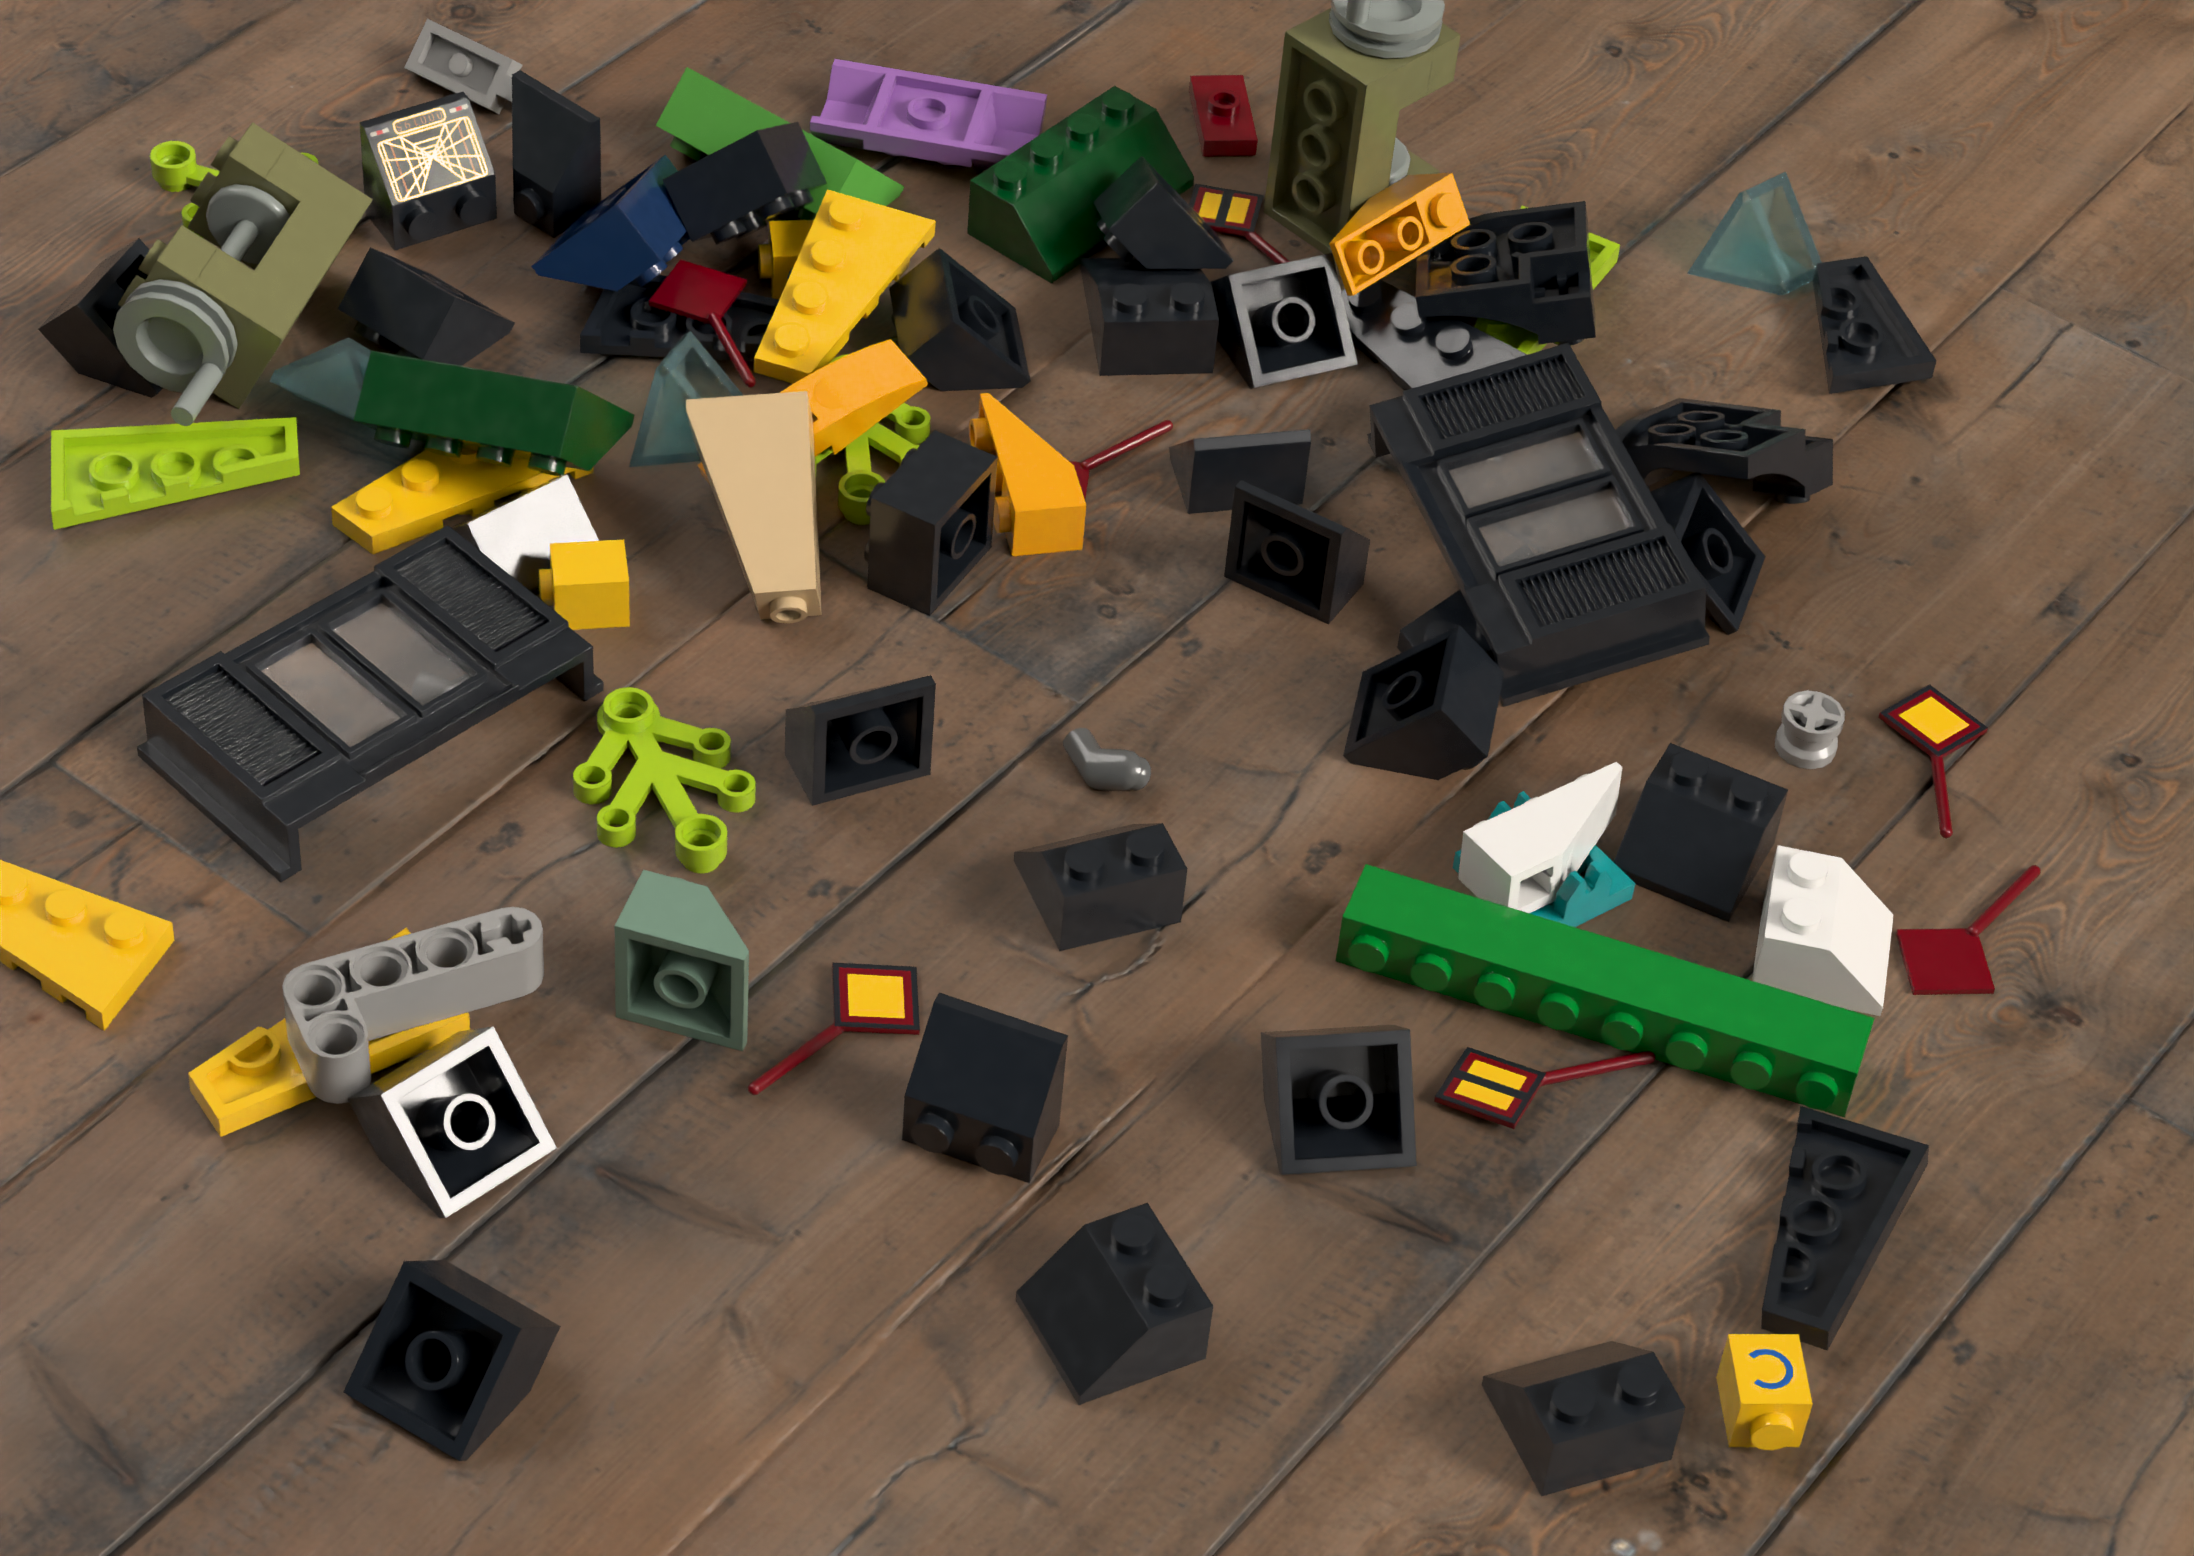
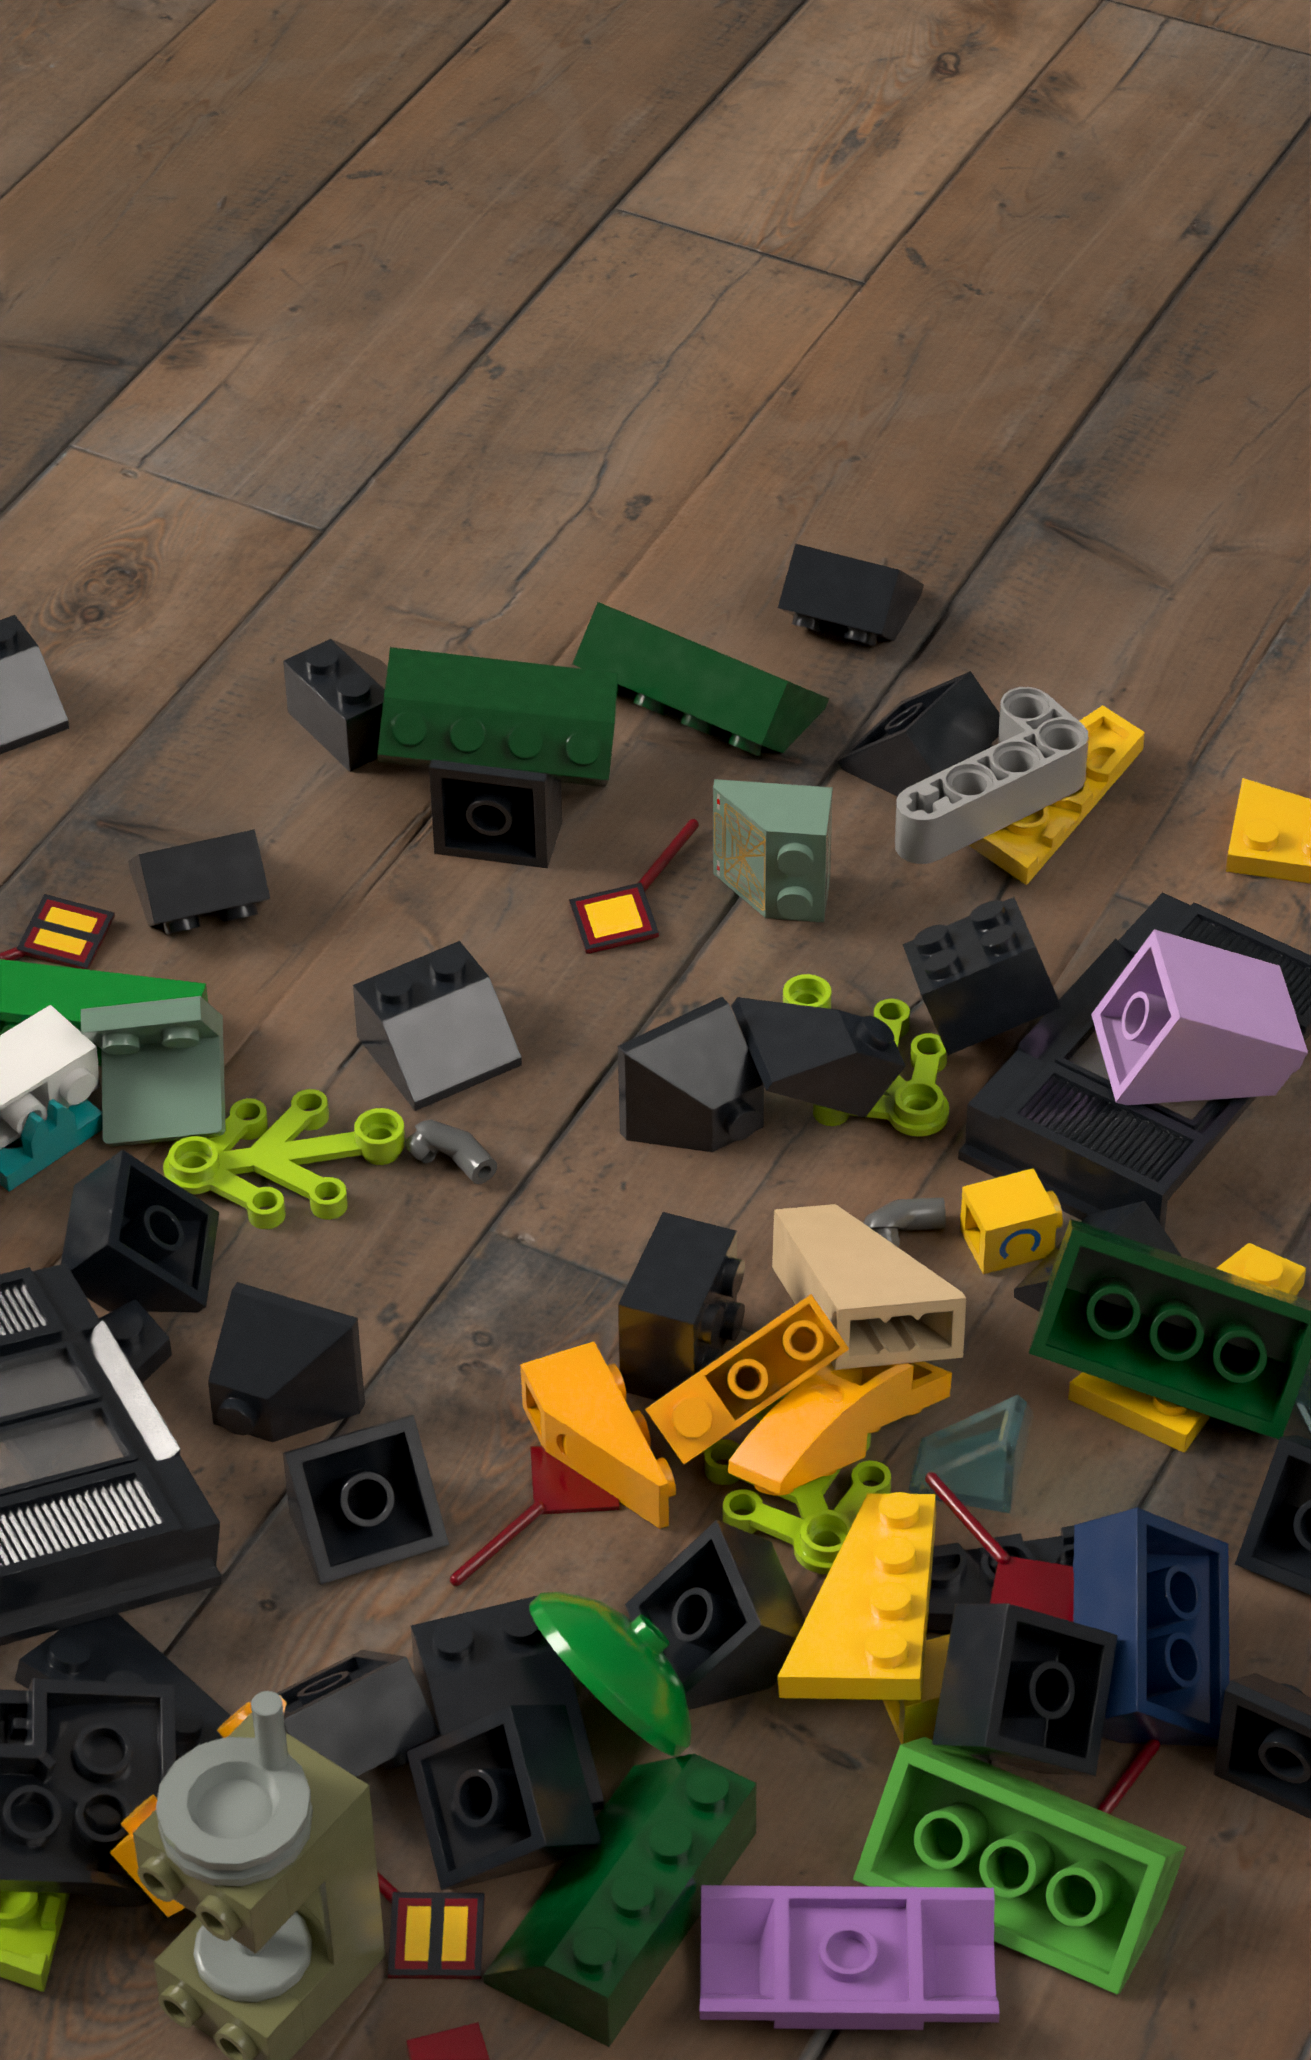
camera: 175 degrees right, 0 degrees up
none -> sand green bracket [81,996,226,1147]
none -> lime plant [163,1089,405,1229]
none -> dark green slope [378,647,618,787]
none -> green dish [529,1592,692,1757]
none -> dark green slope [572,602,830,756]
none -> light orange slope [645,1294,849,1464]
none -> black slope [731,997,906,1118]
none -> dark grey arm [863,1198,946,1247]
none -> black brick [902,897,1062,1056]
none -> lavender slope [1091,929,1308,1105]

